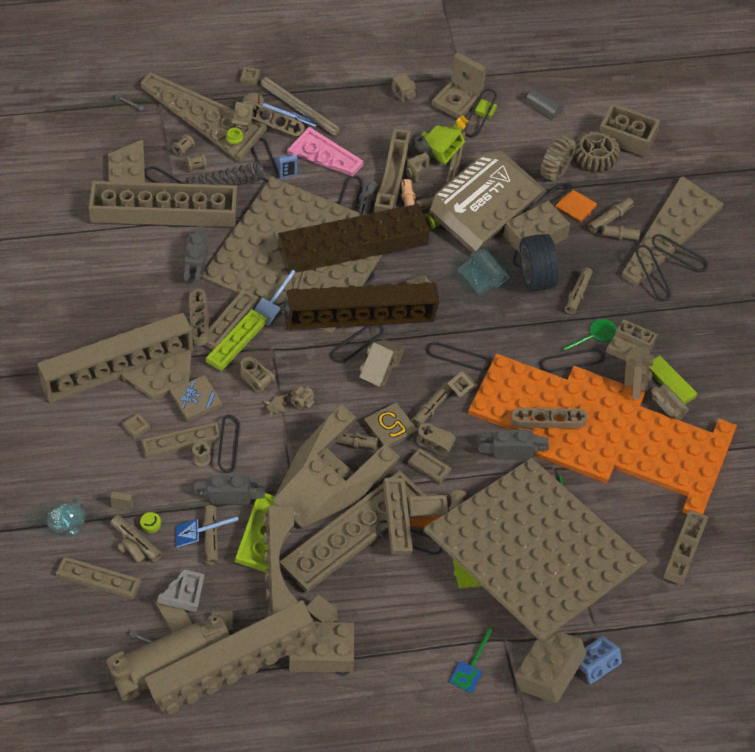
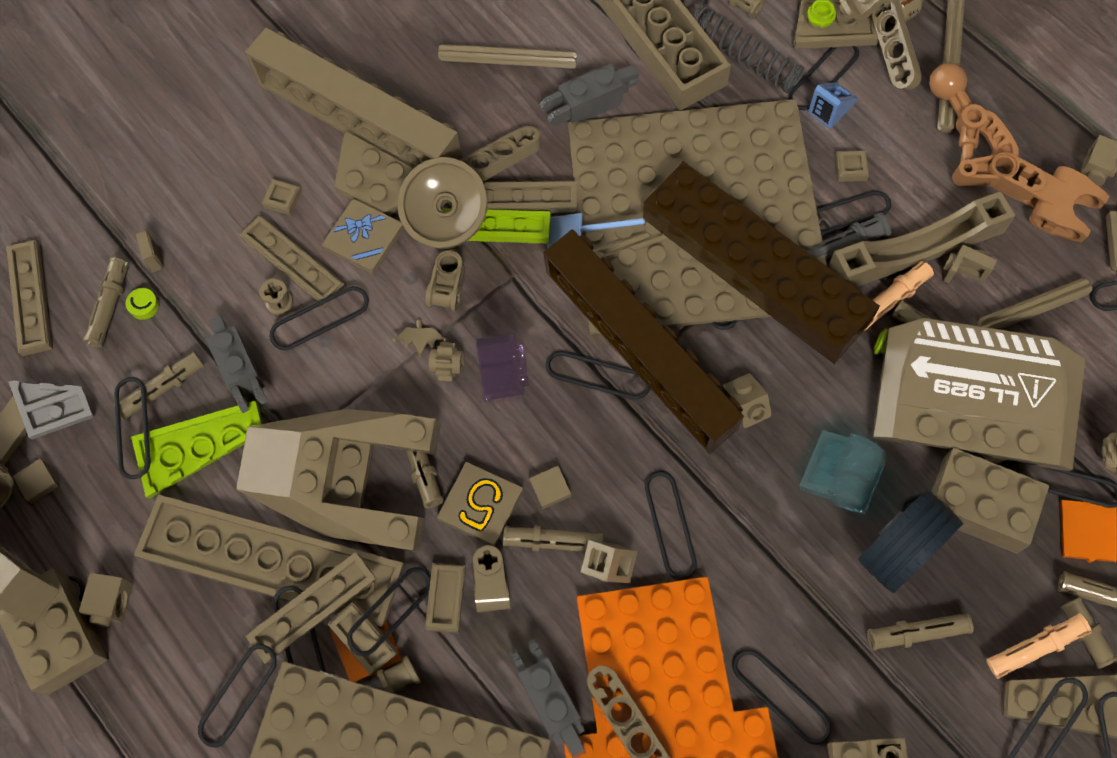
camera: 65 degrees right, 15 degrees up
clear light blue cylinder [44,498,86,537] -> none
dark tan arm [118,539,145,563] -> none
piece [176,517,239,547] -> none
light blue piece [263,103,316,127] -> none
dark tan arch [263,506,297,618] -> none
bright pink wing [287,127,364,176] -> none
dark tan brick [360,340,405,387] -> none
lime torso [415,115,469,164] -> none
green piece [563,319,617,351] -> none
none -> black piece [114,377,151,479]
none -> black piece [198,644,277,747]
none -> black piece [347,567,431,657]
none -> dark tan dish [398,157,488,249]
none -> dark tan axle [438,44,577,68]
none -> clear purple wedge [475,333,529,403]
none -> dark tan tile [529,466,571,510]
none -> dark tan tile [835,150,869,182]
none -> medium nougat piece [929,62,1109,243]
none -> light nougat pin [986,613,1092,679]

